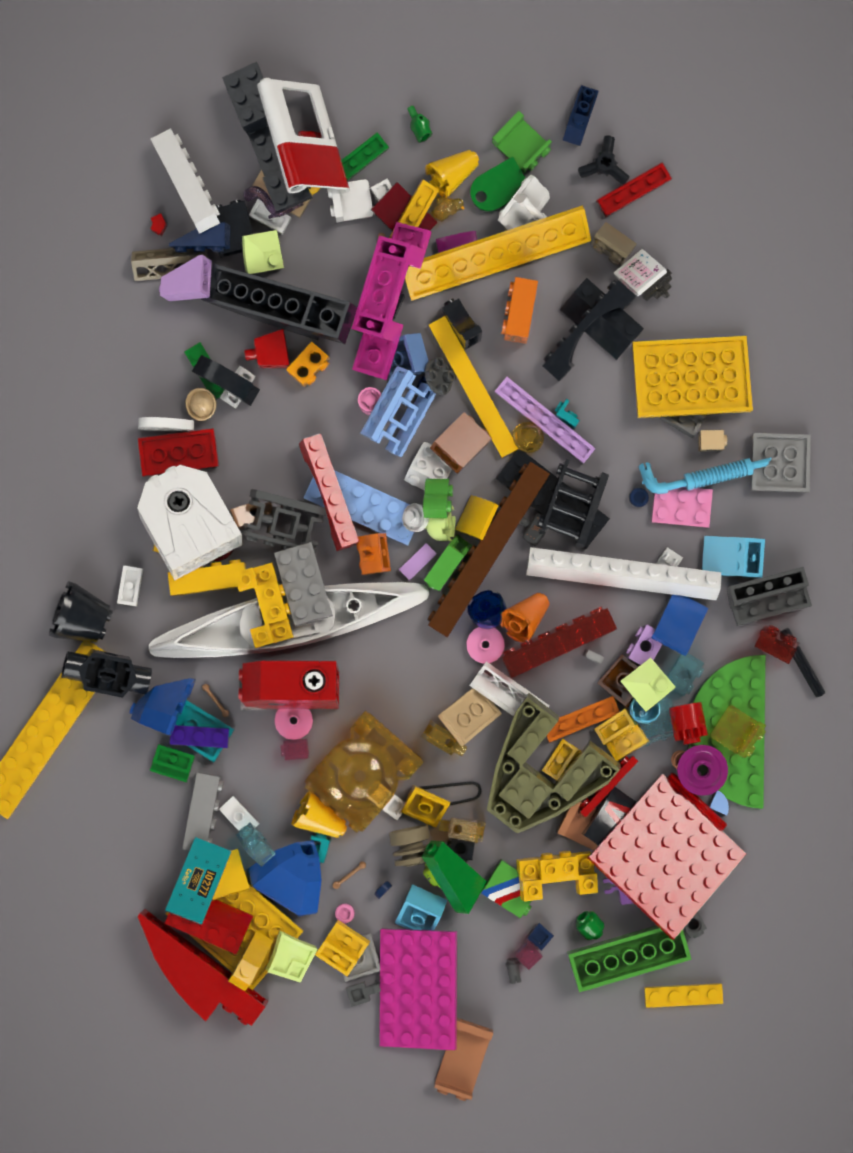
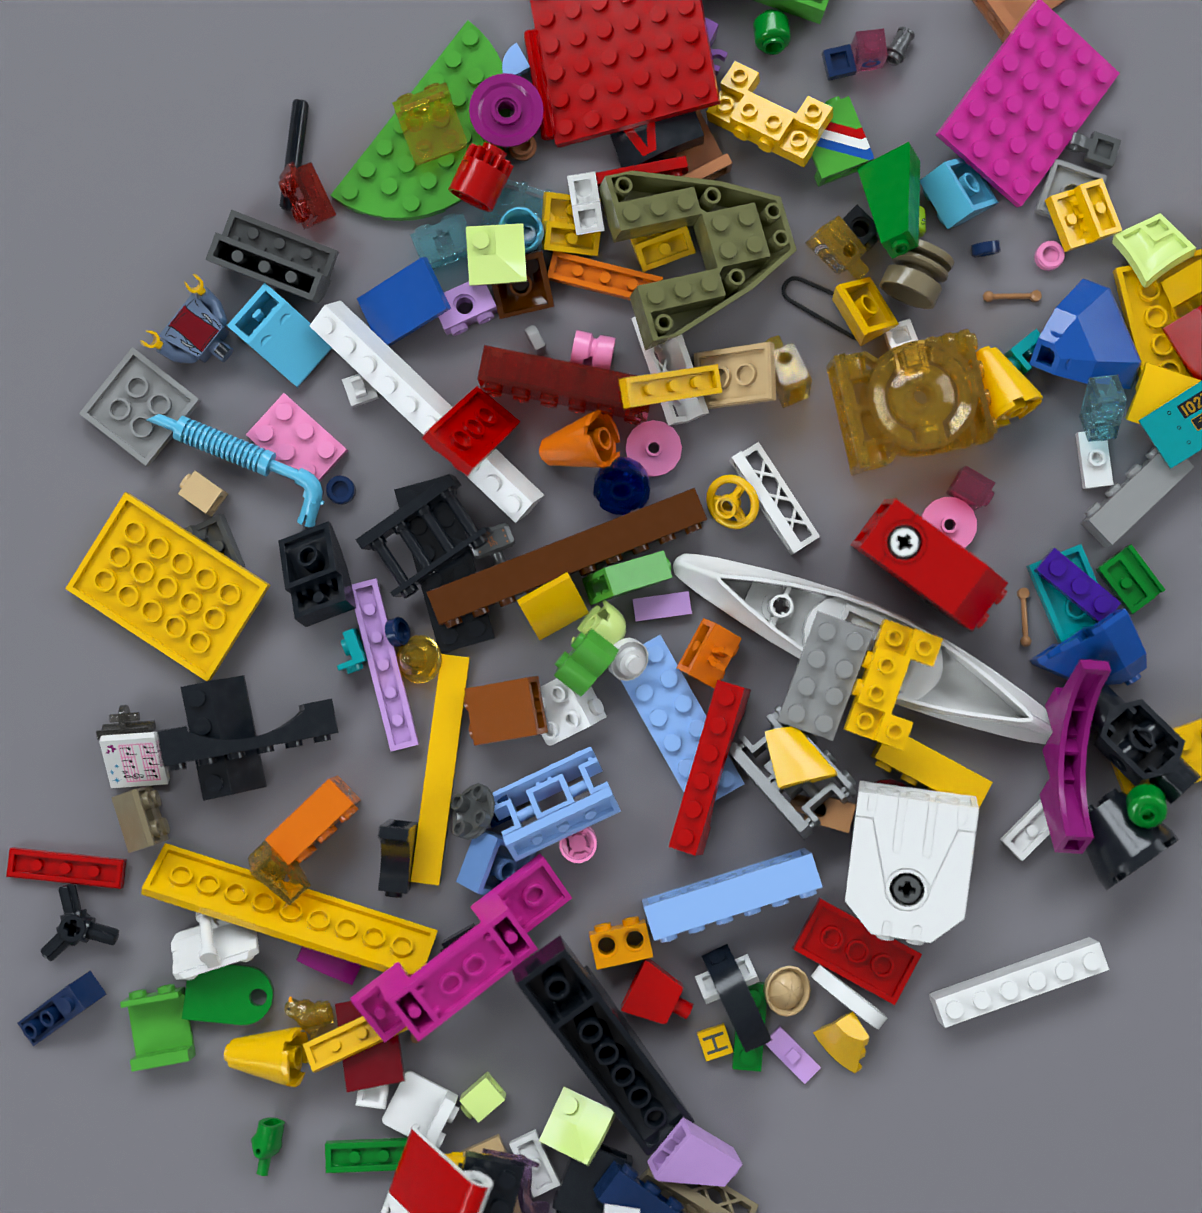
camera: 150 degrees left, 0 degrees up
none -> torso [140,274,233,364]
none -> clear yellow torso [248,841,311,906]
none -> black slope [278,521,356,627]
none -> dark blue tile [385,617,411,647]
none -> red plate [421,386,521,476]
none -> yellowish green brick [459,1071,506,1123]
none -> white slope [567,171,605,235]
none -> bright pink wheel [570,330,616,374]
none -> yellow plate [619,364,722,409]
none -> light blue brick [642,848,823,943]
none -> yellow tile [697,1023,734,1062]
none -> yellow piece [706,475,759,529]
none -> white fence [730,442,820,555]
none -> yellow slope [765,726,837,789]
none -> lavender piece [766,1026,821,1084]
none -> yellow slope [813,1012,869,1073]
none -> white brick [929,937,1109,1028]
none -> magenta arch [1039,659,1111,854]
none -> green head [1126,784,1168,828]

